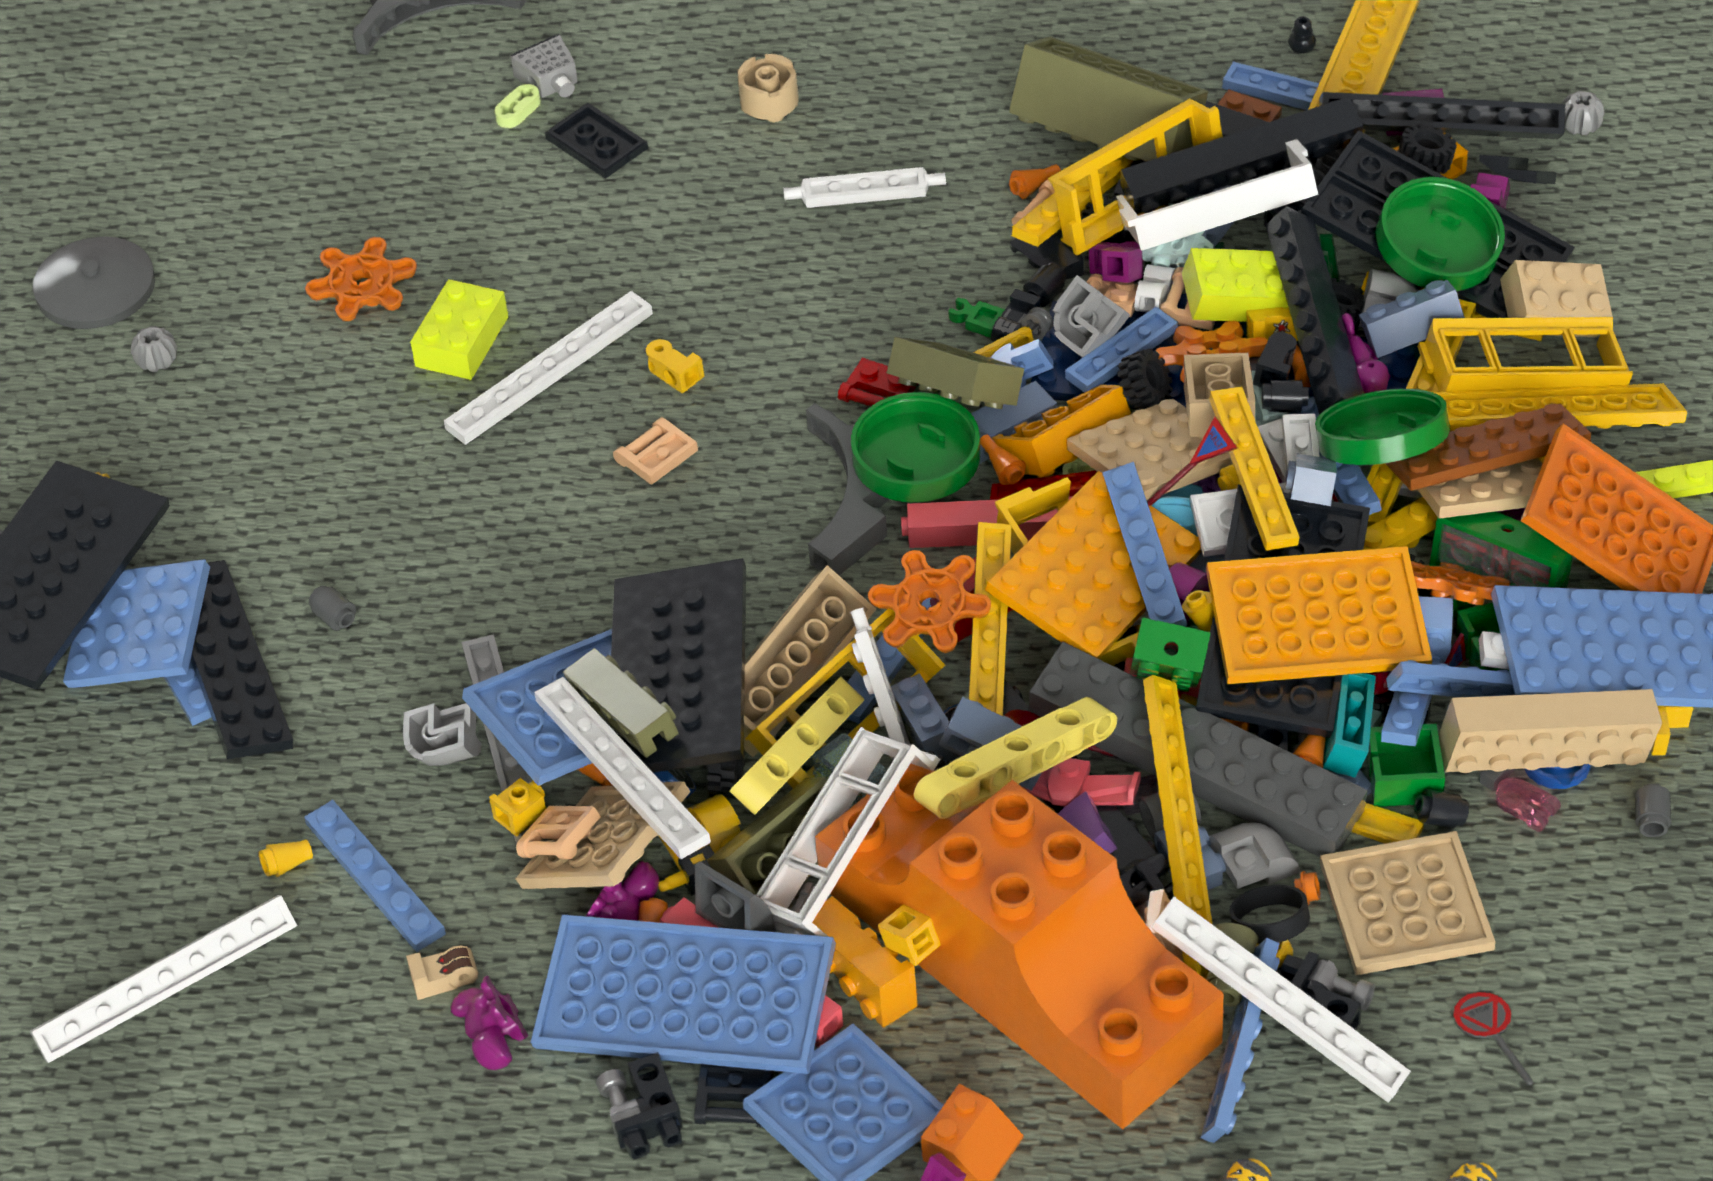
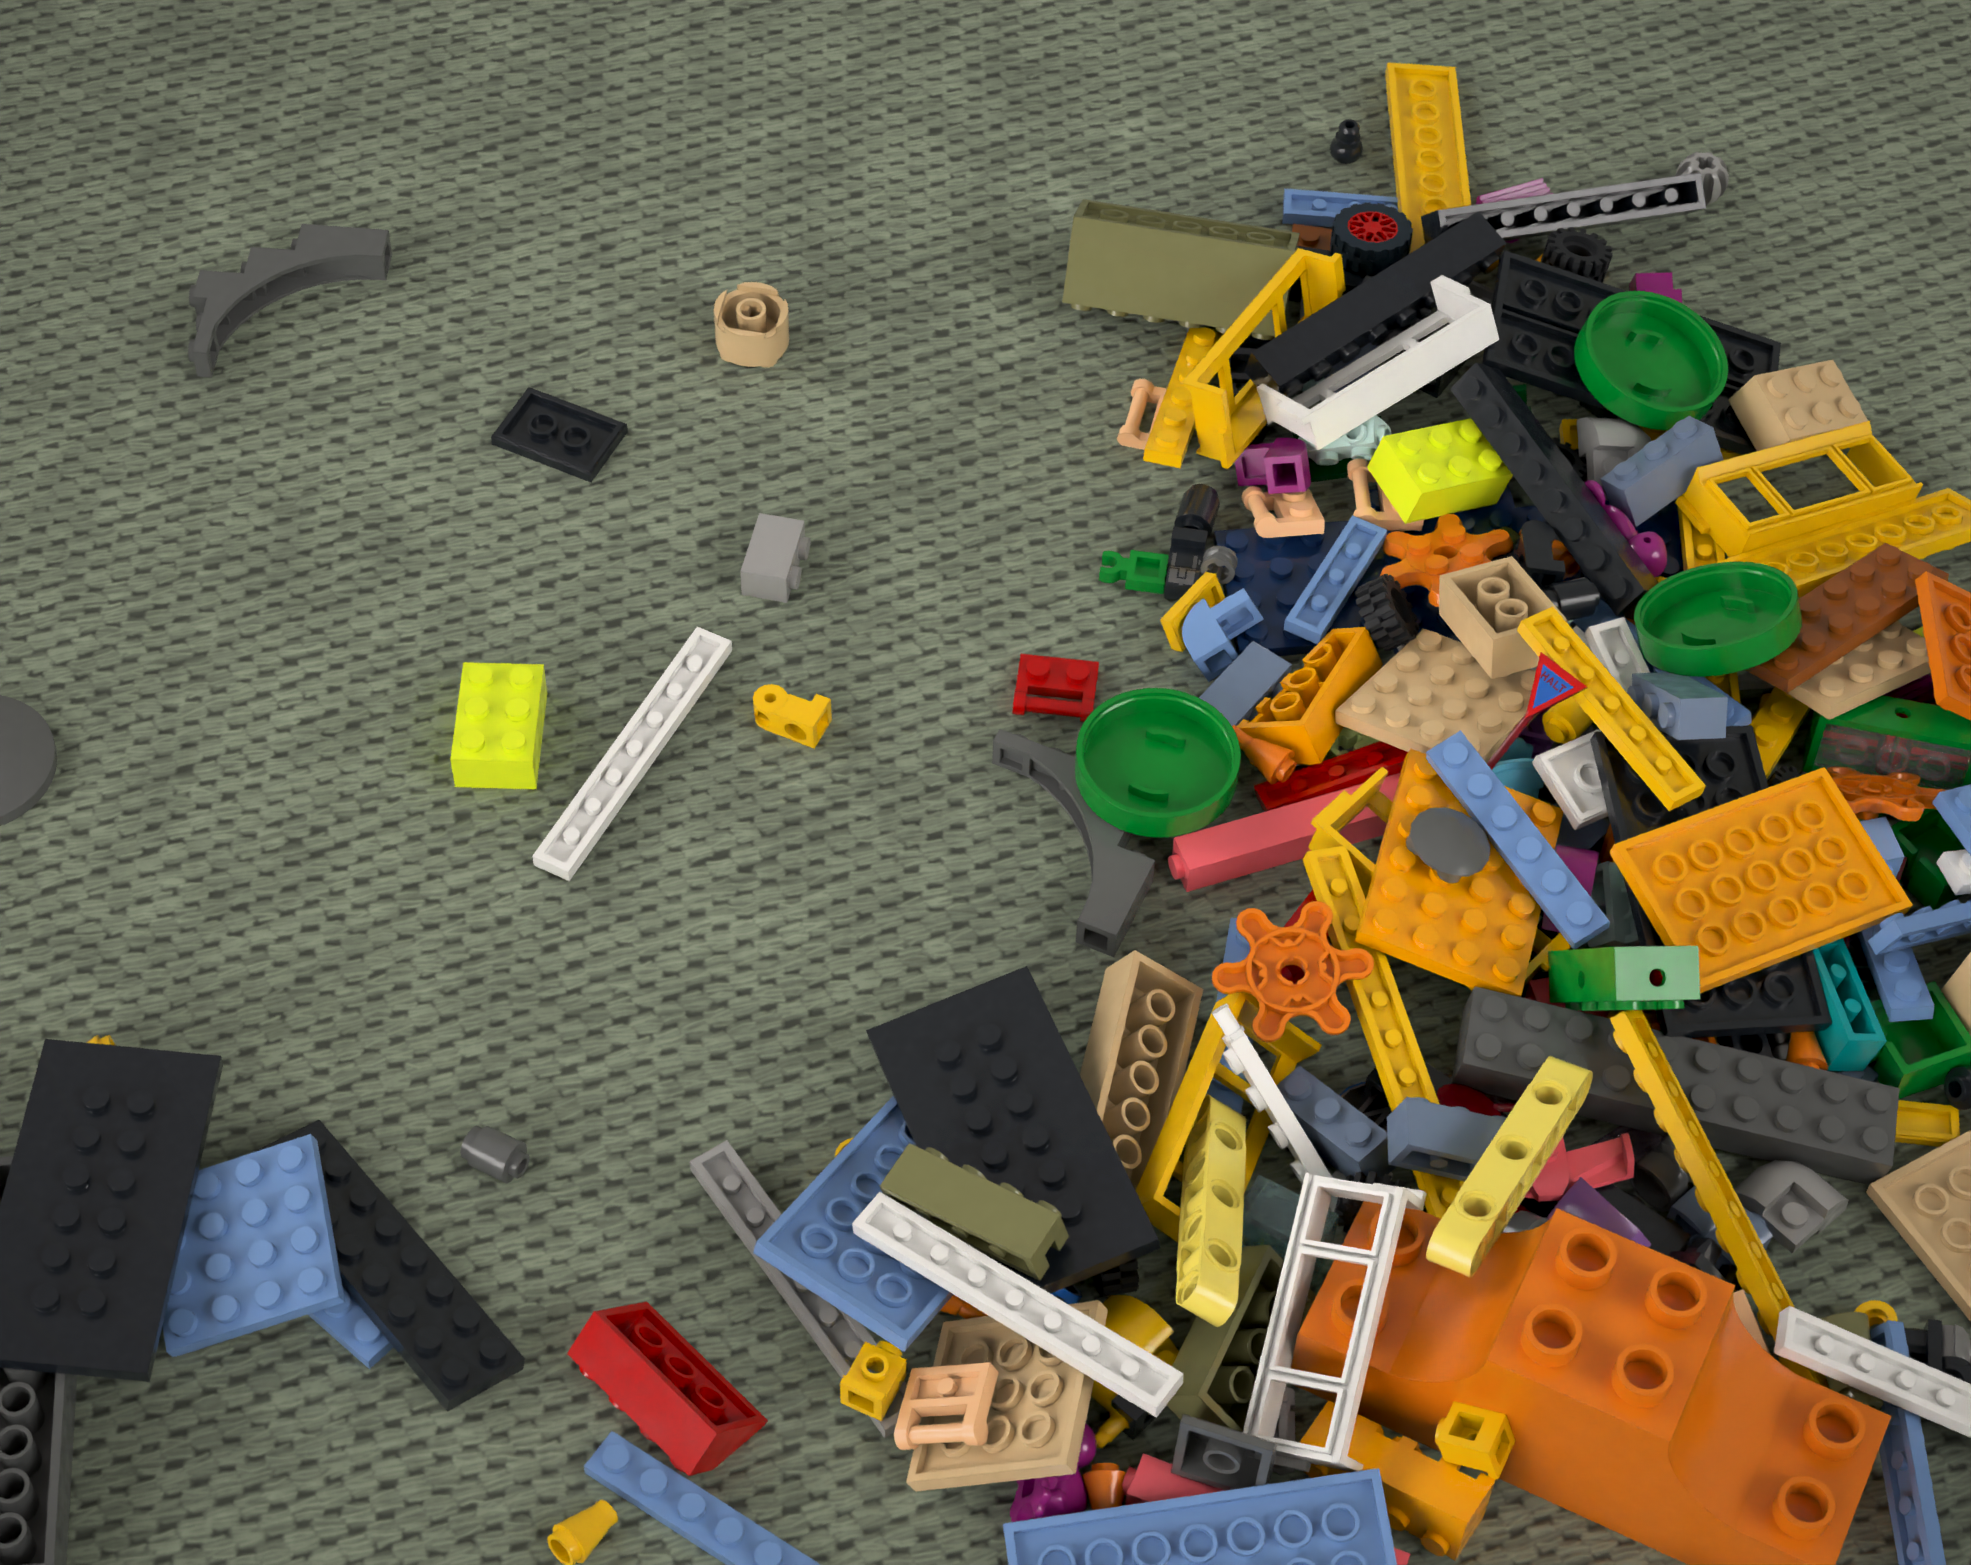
camera: 25 degrees left, 5 degrees up
light grey piece [131,326,177,372] -> none
orange plate [305,237,417,321] -> none
light grey brick [403,703,482,766] -> none
yellowish green beam [495,84,541,128] -> none
light grey torso [511,34,577,98] -> none
light nougat plate [613,417,698,485] -> none
white plate [783,167,946,208] -> none
olive brick [887,336,1025,409] -> none
orange cone [1009,164,1061,199] -> none
black slope [1010,228,1084,279] -> none
light grey brick [1053,275,1130,358] -> none
white leg [1135,265,1174,312] -> none
yellow cone [1182,590,1214,632] -> none
black tyre [1229,885,1310,944] -> none
yellow leg [1247,307,1298,341] -> none
orange plate [1294,871,1321,905] -> none
black slope [1479,155,1556,184] -> none
none -> red slope [567,1301,768,1476]
none -> light grey brick [740,513,811,603]
none -> black wheel [1330,203,1413,275]
none -> dark grey dish [1406,807,1490,883]

